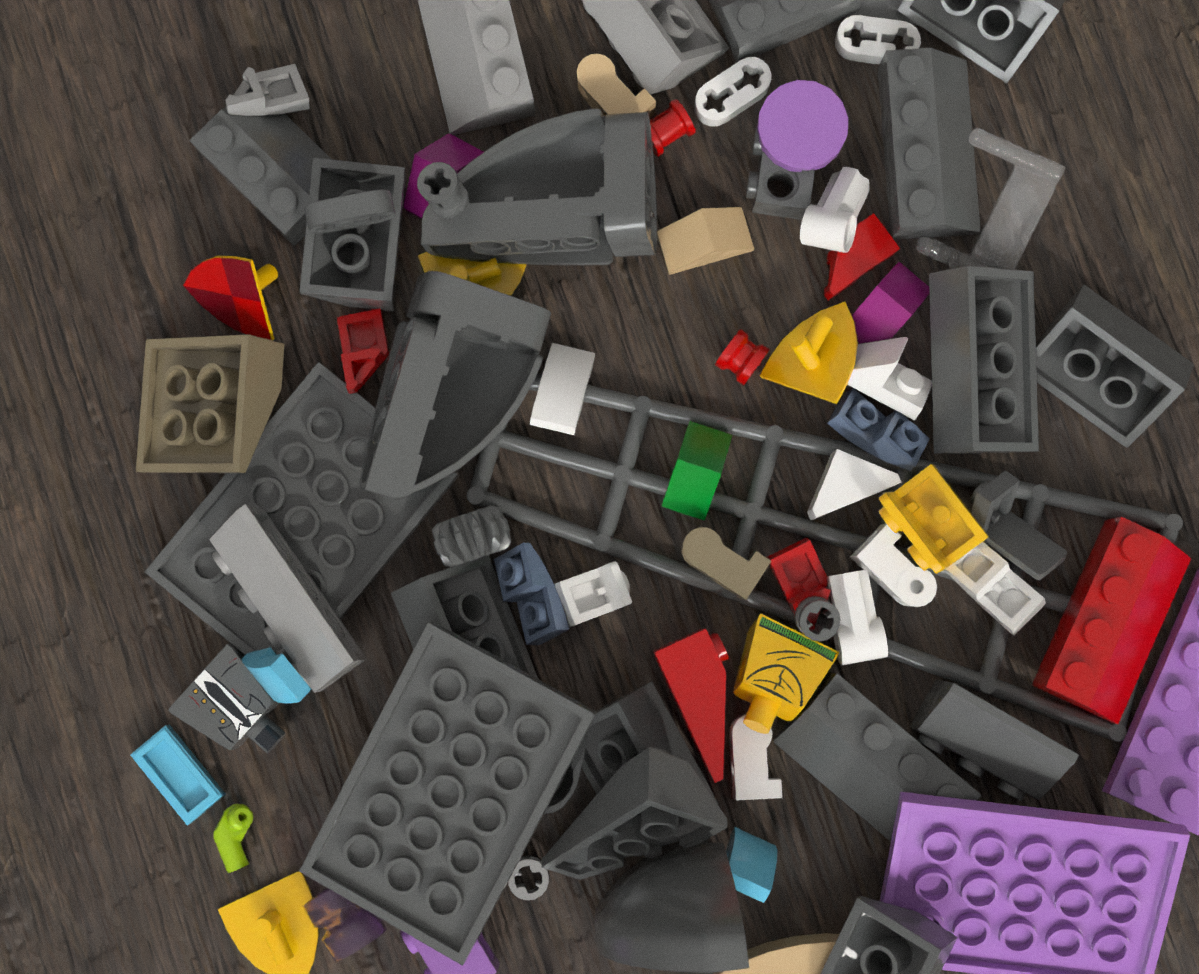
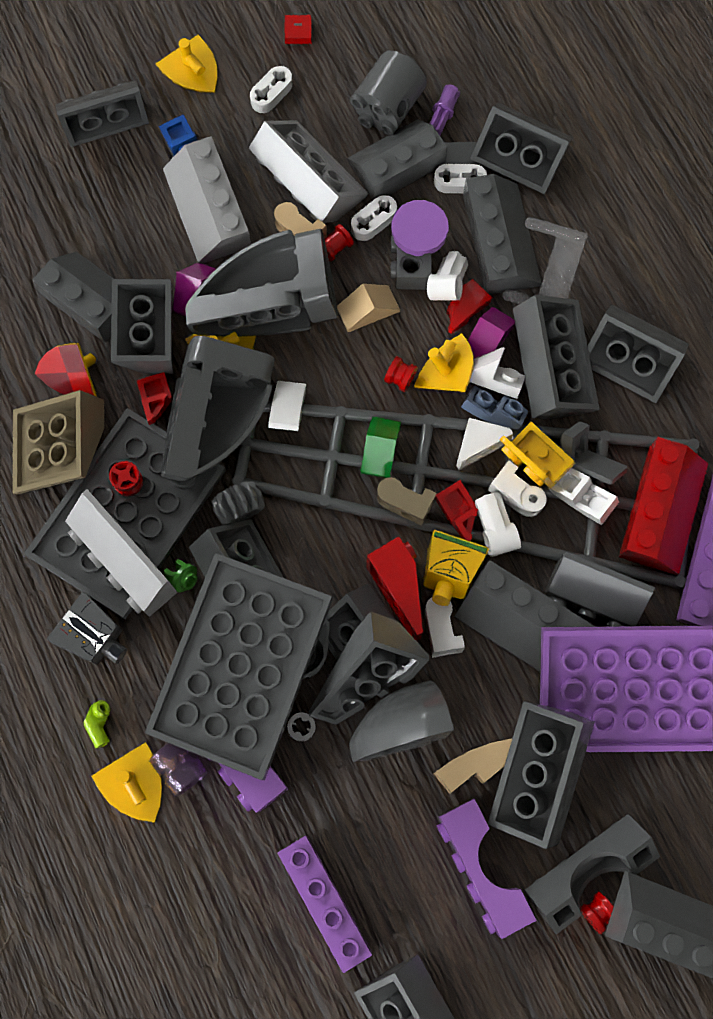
camera: 10 degrees left, 10 degrees down
medium azure tile [130,725,226,825] -> none
light grey slope [225,64,309,116] -> none
medium azure slope [242,647,311,703] -> none
dark grey beam [304,190,396,233] -> none
dark grey bush [417,162,469,218] -> none
sand blue slope [494,542,569,645] -> none
white bracket [554,561,632,627] -> none
medium azure slope [726,827,777,903] -> none
dark grey bush [794,596,841,641] -> none
none -> red wheel [109,461,143,496]
none -> bright green plate [164,560,197,593]

